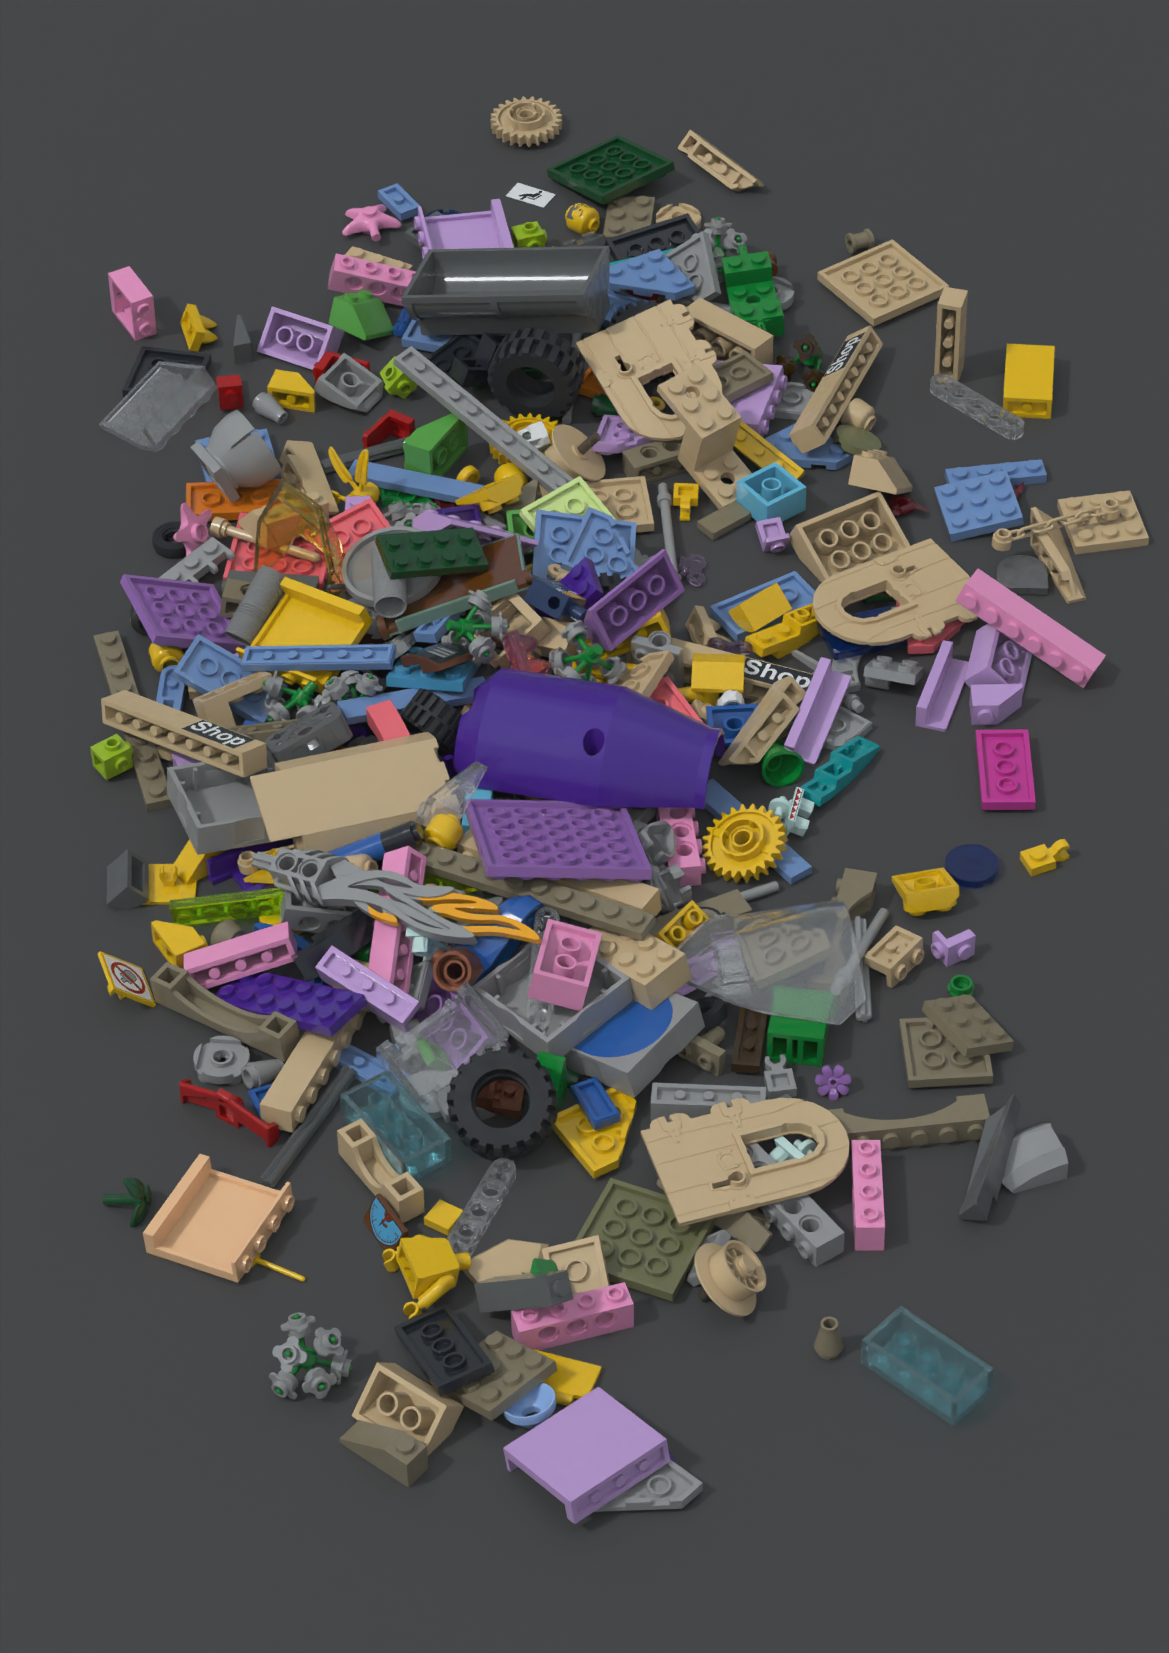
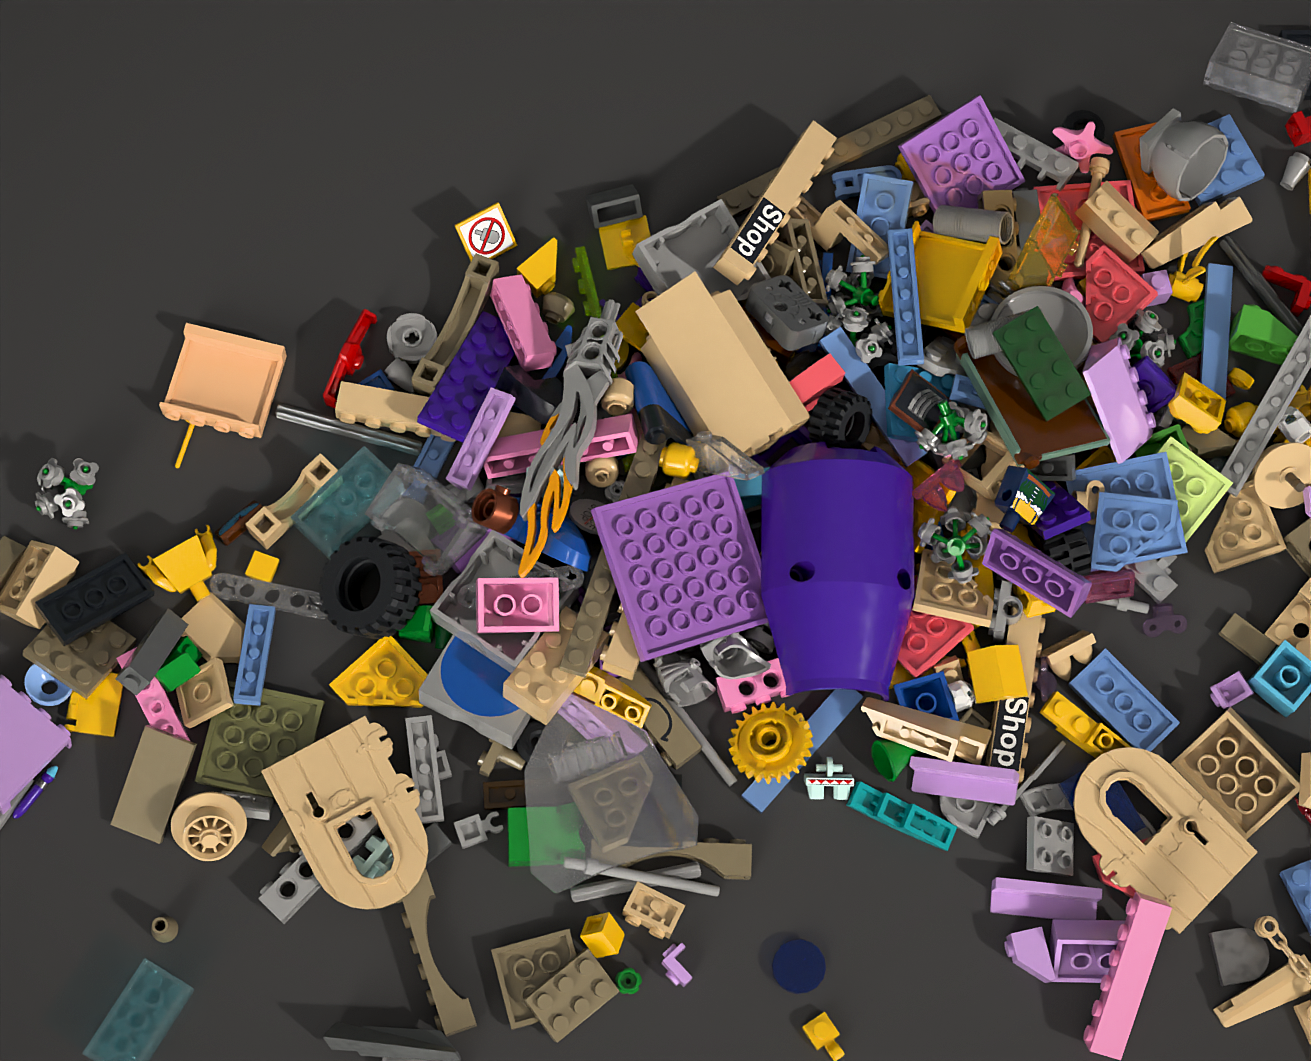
camera: 70 degrees right, 30 degrees up
lime brick [90,734,134,780] -> none
dark green plant [103,1178,152,1227] -> none
blue tile [570,1077,621,1130] -> none
light grey bar [657,483,678,575] -> none
yellow plate [673,483,699,521] -> none
yellow brick [728,582,792,632] -> none
medium lavender plant [815,1064,851,1100] -> none
bright pink brick [850,1140,885,1251] -> none
yellow slope [891,867,959,916] -> none
dark pink plate [975,729,1036,810] -> none
none -> dark tan tile [111,725,197,844]
none -> medium blue plate [233,604,276,706]
none -> yellow panel [580,912,625,958]

